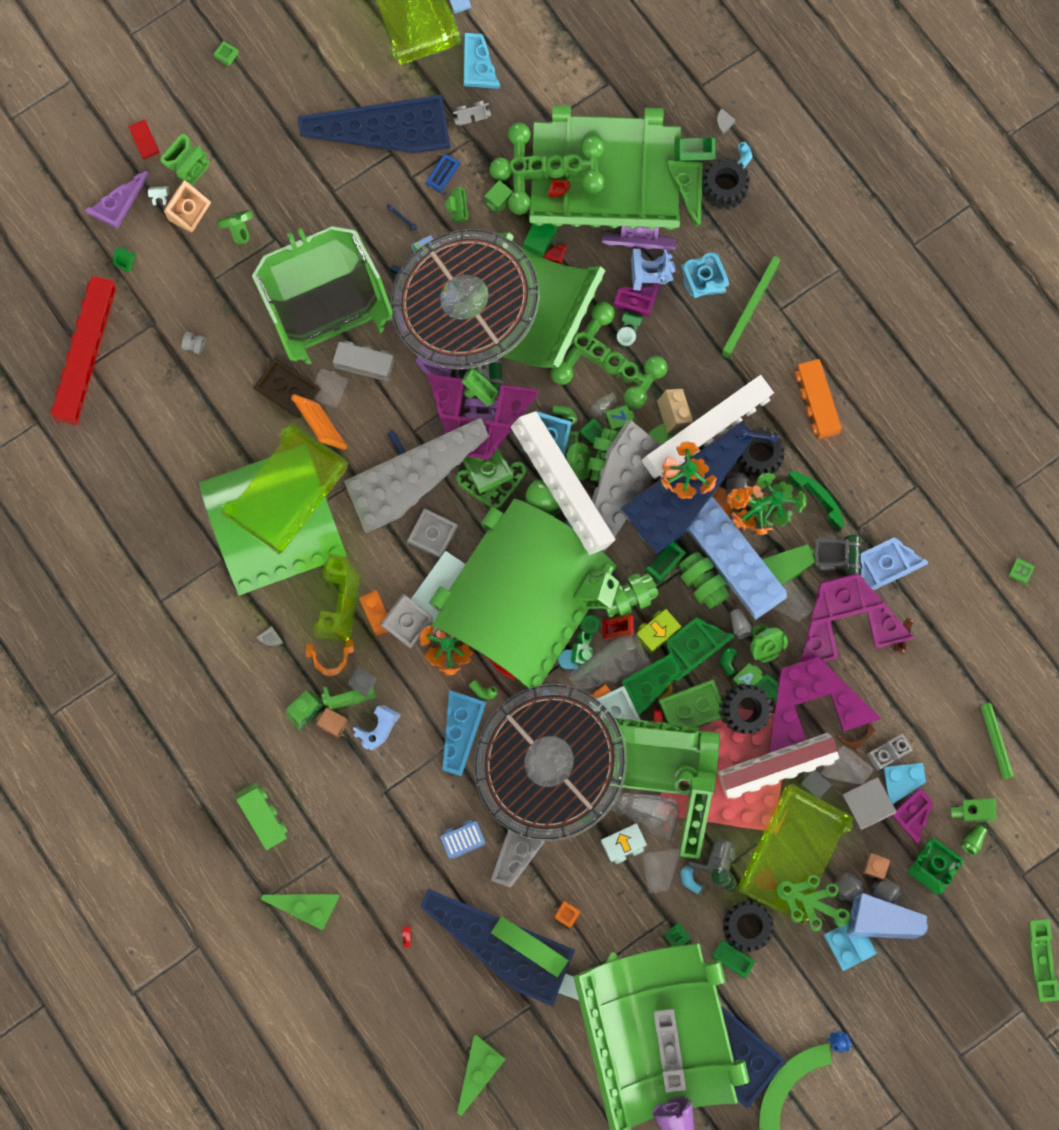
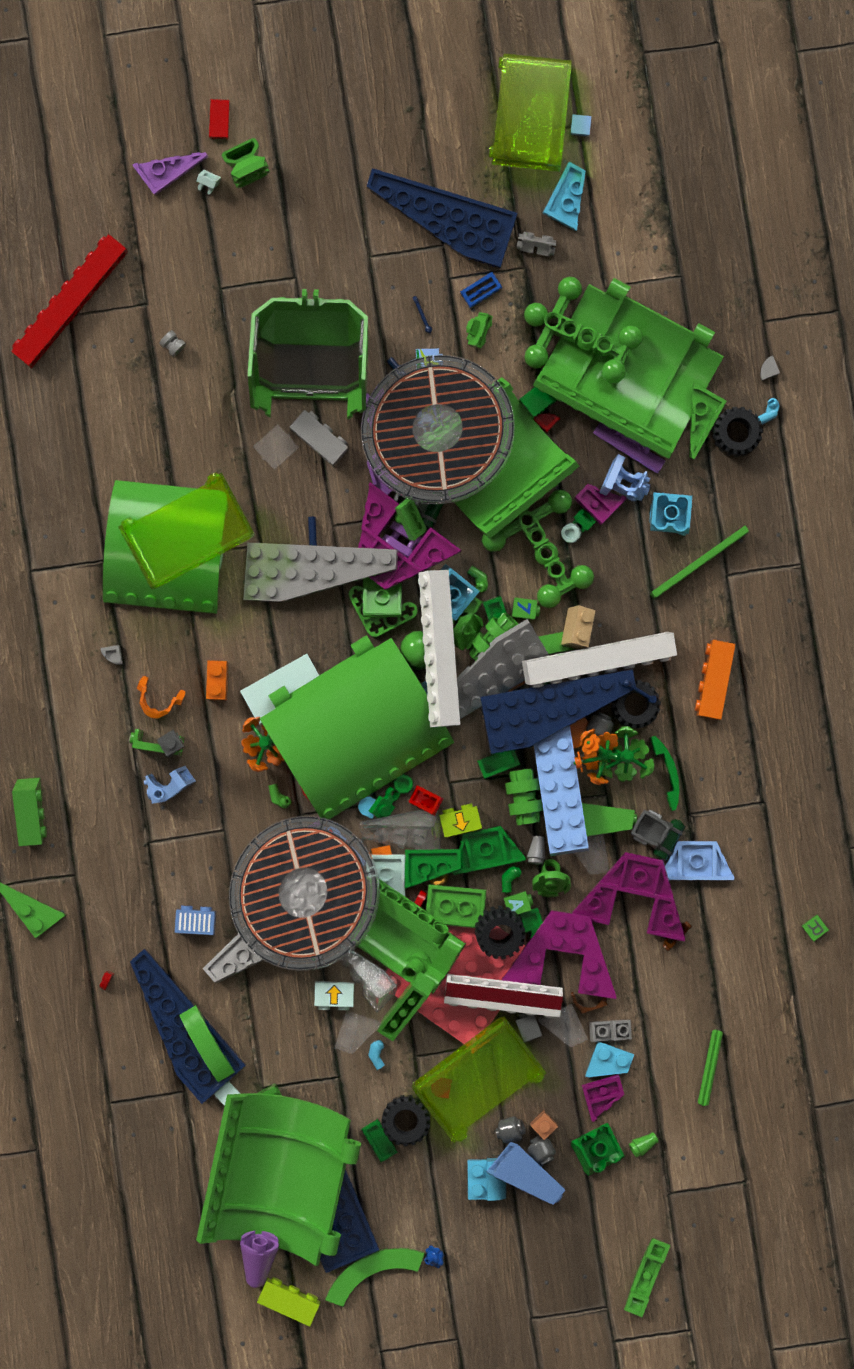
camera: 25 degrees right, 10 degrees up
green tile [113,247,136,273] -> none
light nougat slope [164,180,211,232] -> none
bright green tile [213,41,239,66] -> none
bright green tile [217,210,253,245] -> none
dark brown tile [253,358,321,419] -> none
bright green torso [286,690,325,731] -> none
orange bar [291,395,347,450] -> none
clear neon green windscreen [312,554,360,642] -> none
nougat brick [316,708,348,739] -> none
light grey tile [380,594,434,648] -> none
light grey tile [407,508,458,558] -> none
dark azure wing [443,690,486,777] -> none
bright green wing [457,1034,506,1116] -> none
bright green brick [484,181,513,214] -> none
red tile [548,179,571,198] -> none
orange tile [554,901,581,928] -> none
bright green torso [574,564,619,609] -> none
clear cone [589,392,617,419] -> none
bright green piece [605,573,658,617] -> none
light grey slope [654,1008,686,1092] -> none
orange plant [661,442,717,499] -> none
green tile [663,923,691,947] -> none
green panel [675,137,716,161] -> none
dark grey piece [689,837,737,891] -> none
bright green plant [777,875,850,931] -> none
light grey tile [843,778,896,830] -> none
bright green torso [951,798,997,823] -> none

